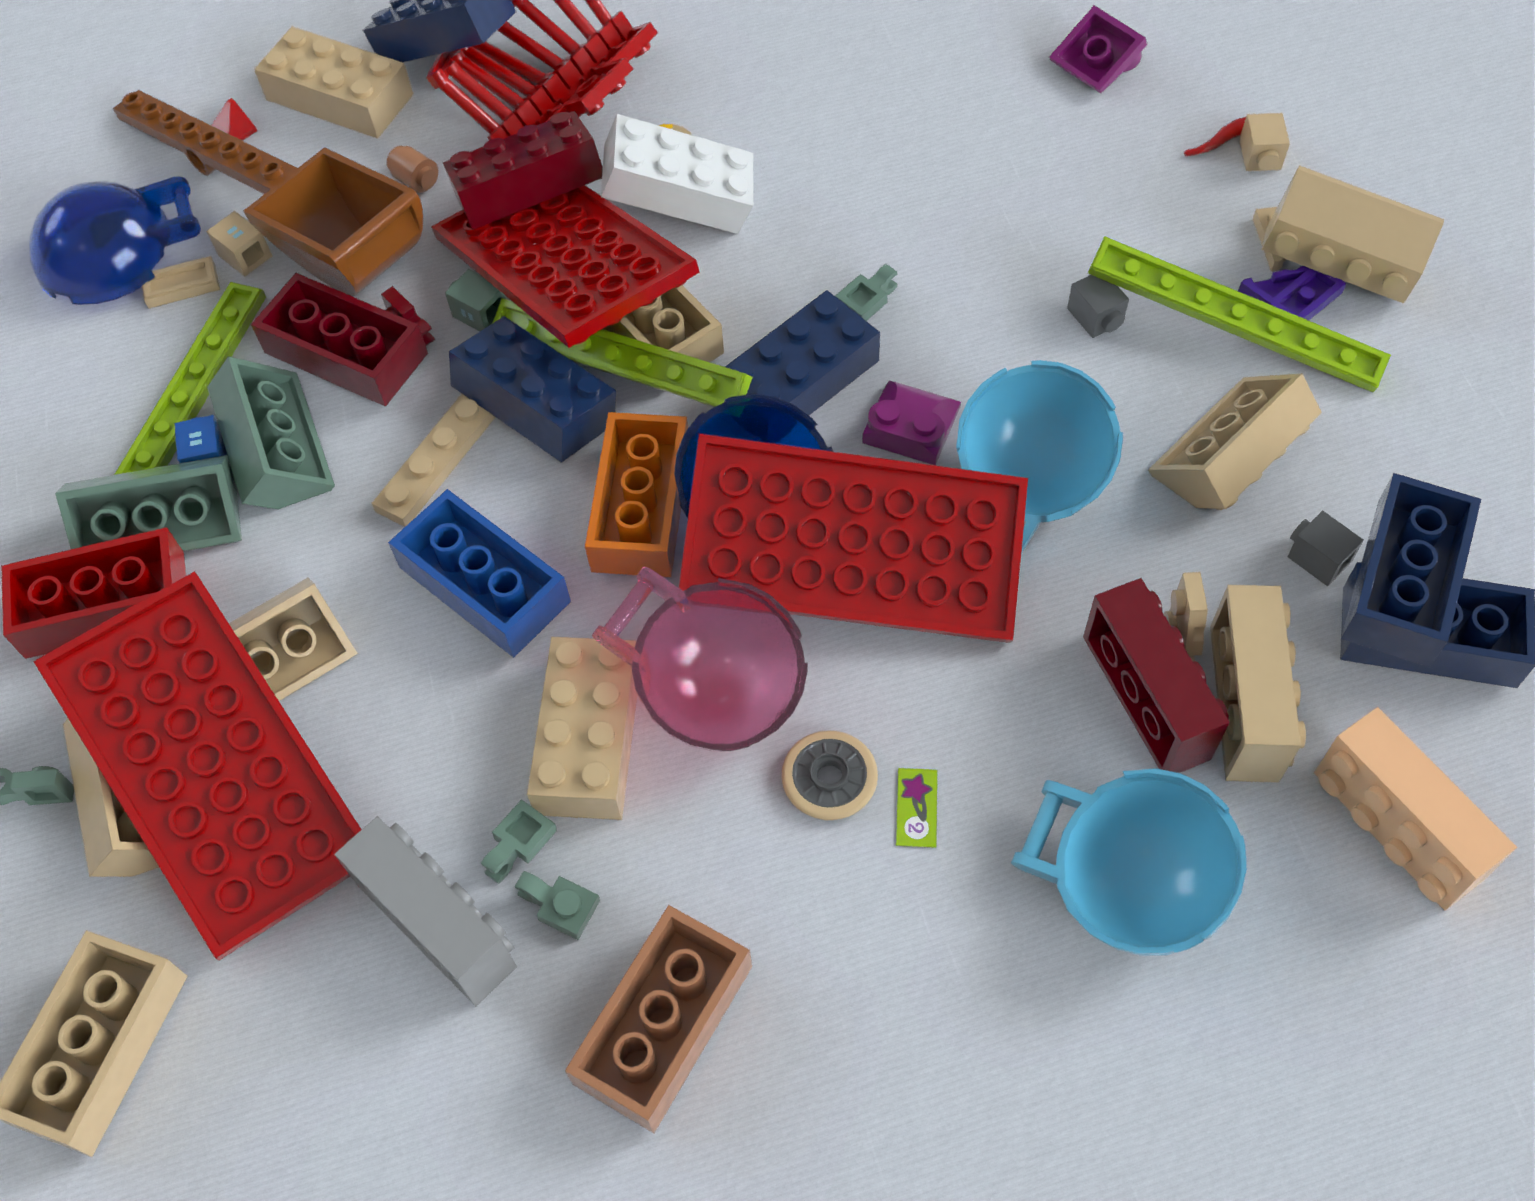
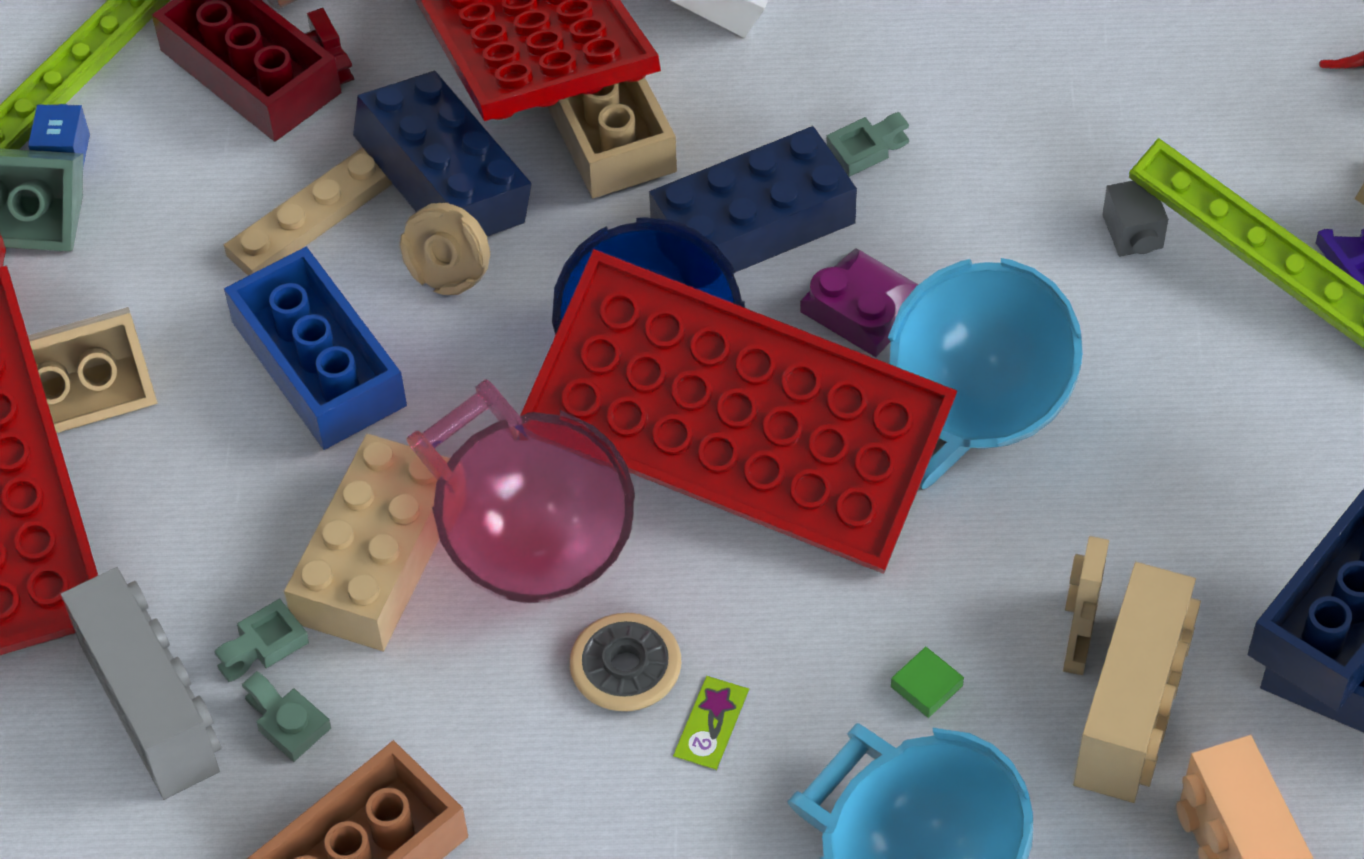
camera: 15 degrees right, 5 degrees down
sand green slope [207,356,335,509] -> none
sand green brick [445,269,506,332] -> none
lime tile [493,298,753,415] -> none
orange brick [585,412,690,577] -> none
dark red brick [1083,578,1230,773] -> none
tan slope [1148,373,1322,510] -> none
dark grey brick [1287,510,1364,586] -> none
none -> tan tile [400,203,490,295]
none -> bright green tile [891,646,964,718]

